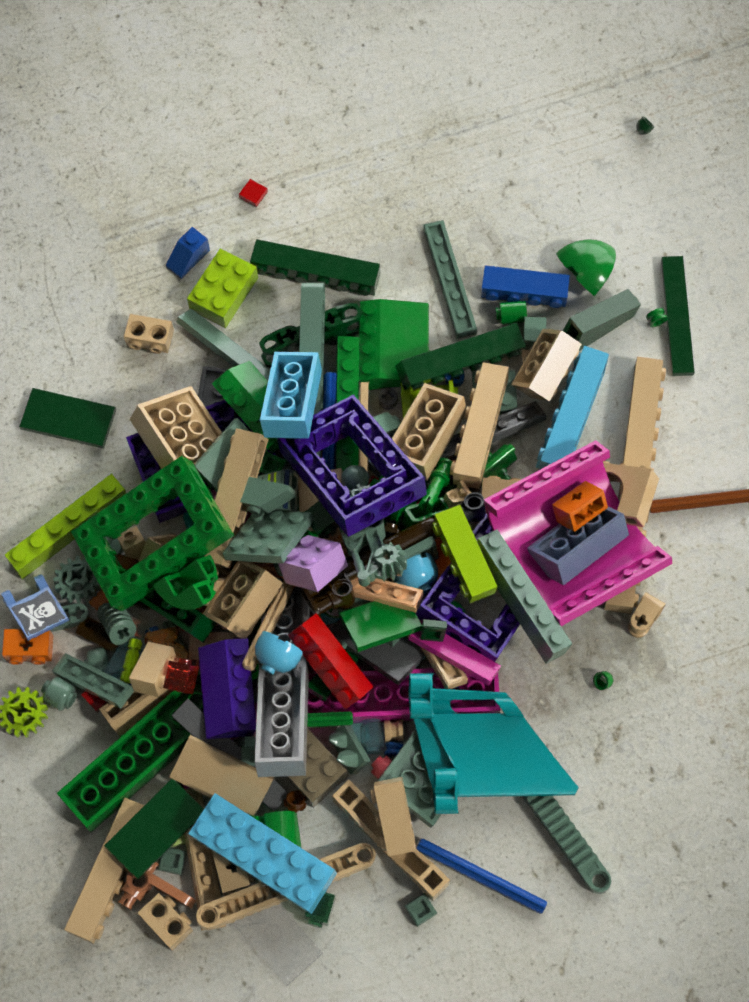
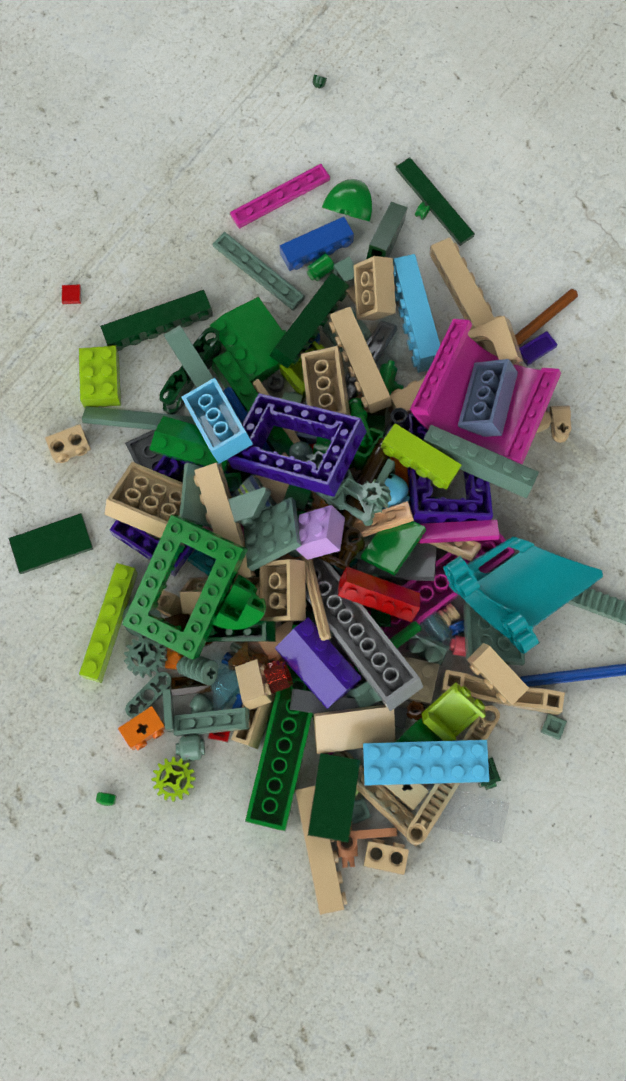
camera: 35 degrees left, 5 degrees up
flag [1,574,69,640] -> none
lime axle [120,638,142,684] -> none
blue slope [166,227,210,279] -> none
medium azure cylinder [255,631,303,675] -> none
dark green tile [420,619,447,642] -> none
tan brick [443,481,471,508] -> none
orange brick [552,481,608,532] -> none
green hinge [593,671,614,690] -> none
none -> sand green tile [163,689,174,732]
none -> dark pink tile [230,164,330,229]
none -> lime panel [422,682,486,741]
none -> dark purple tile [519,331,558,366]

